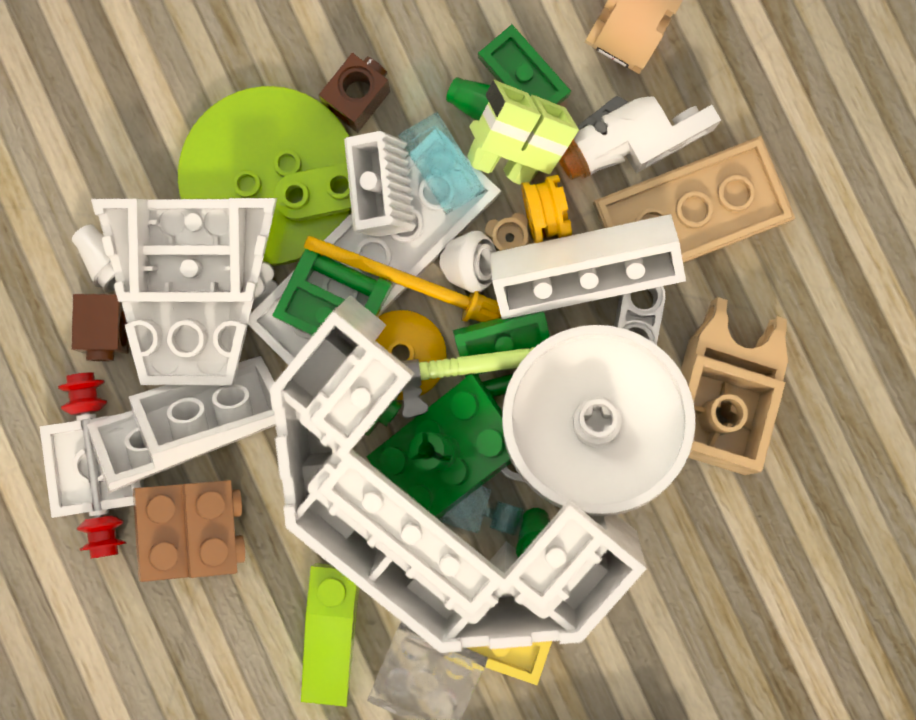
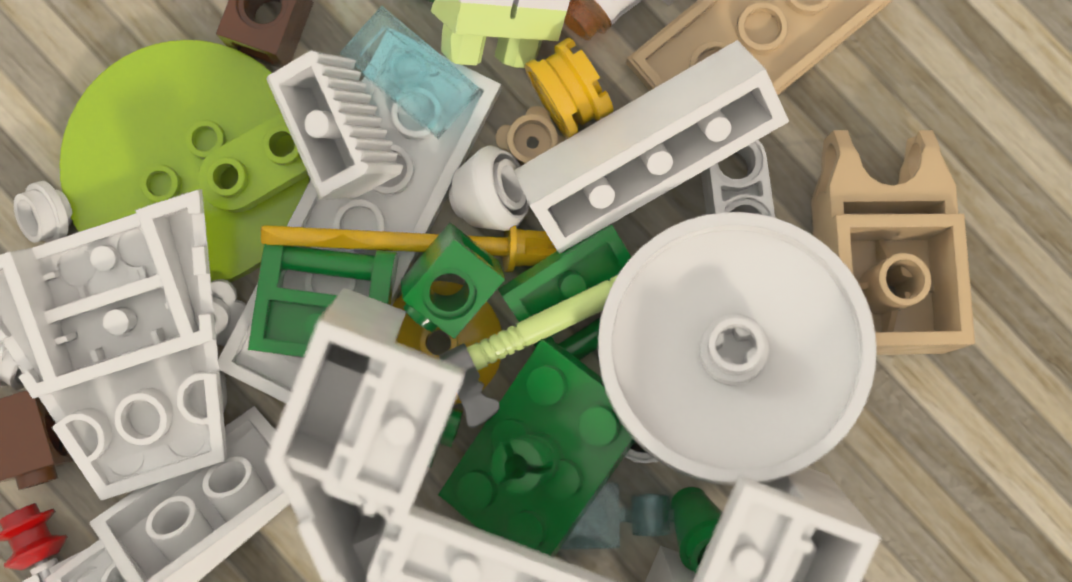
camera: 20 degrees left, 0 degrees up
none -> white plate [14,181,72,243]
none -> green brick [401,222,505,339]

